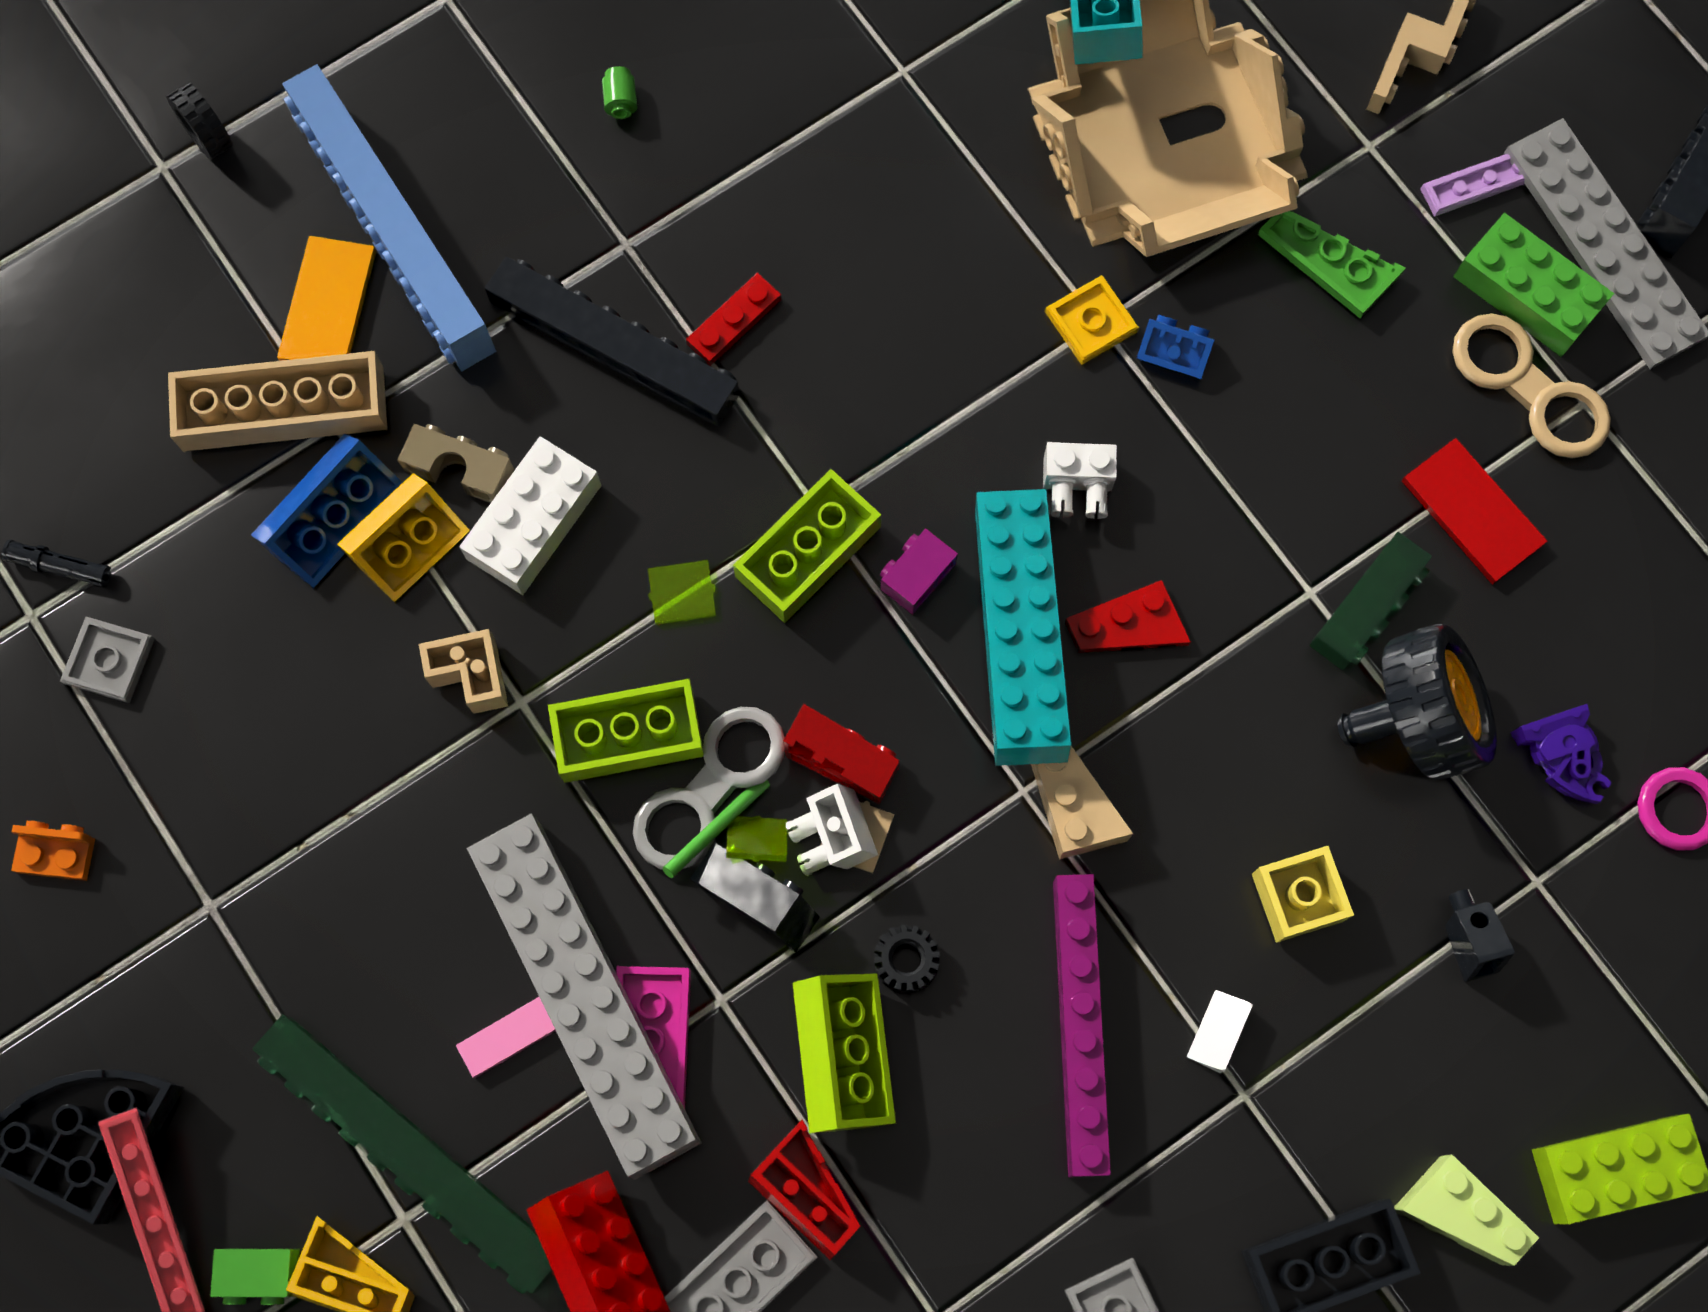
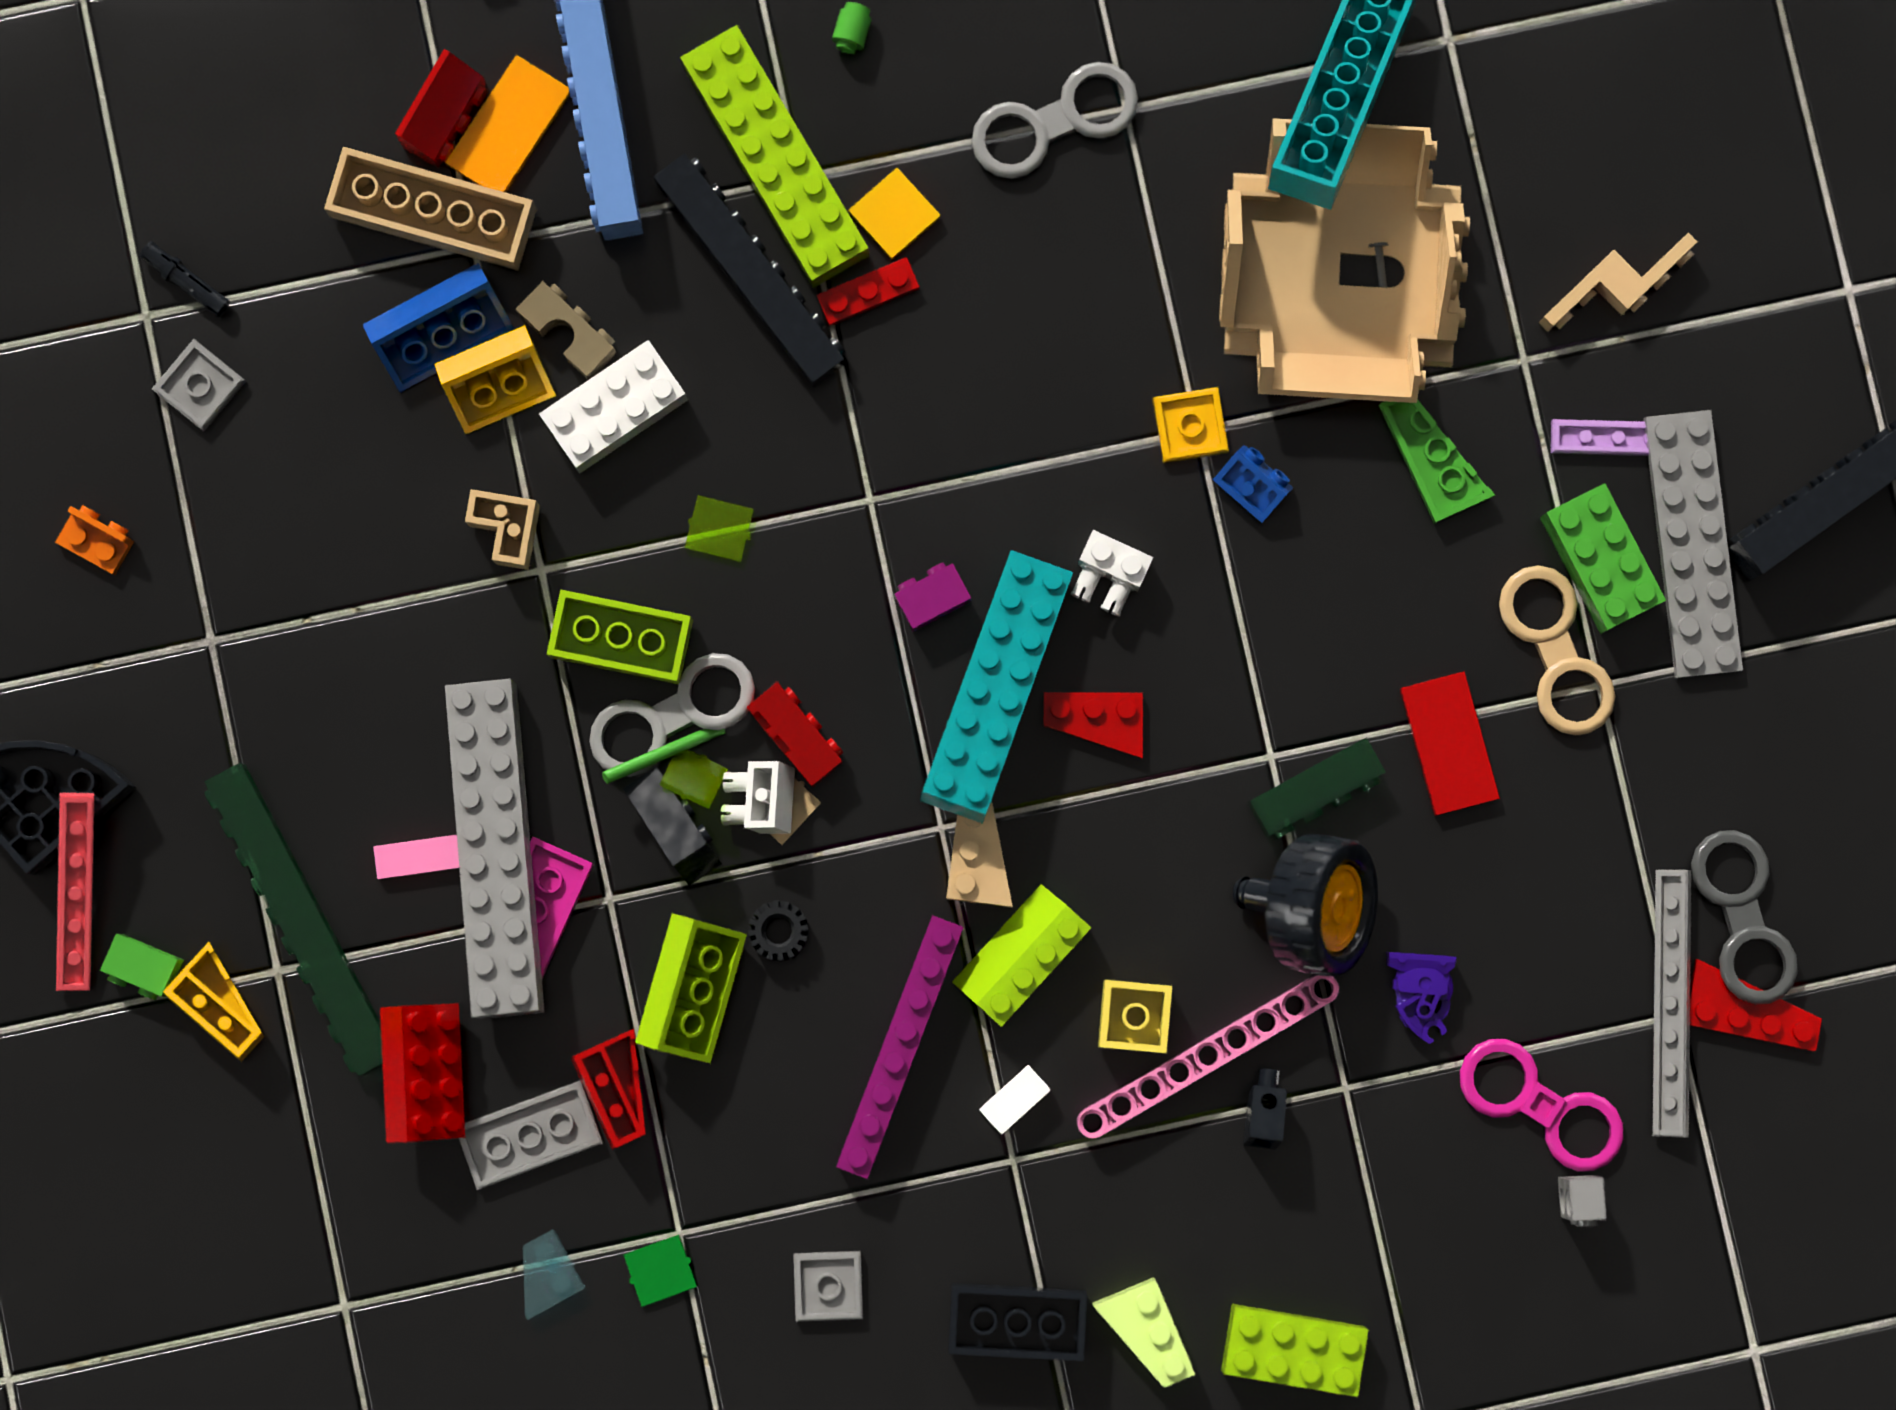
camera: 20 degrees right, 10 degrees up
lime brick [733,469,881,623] -> none
none -> red slope [395,49,487,168]
none -> lime brick [680,25,869,288]
none -> yellow tile [848,168,941,260]
none -> lime slope [952,884,1091,1027]
none -> light grey bar [972,62,1138,179]
none -> bright pink beam [1077,975,1339,1138]
none -> dark grey pin [1369,242,1388,288]

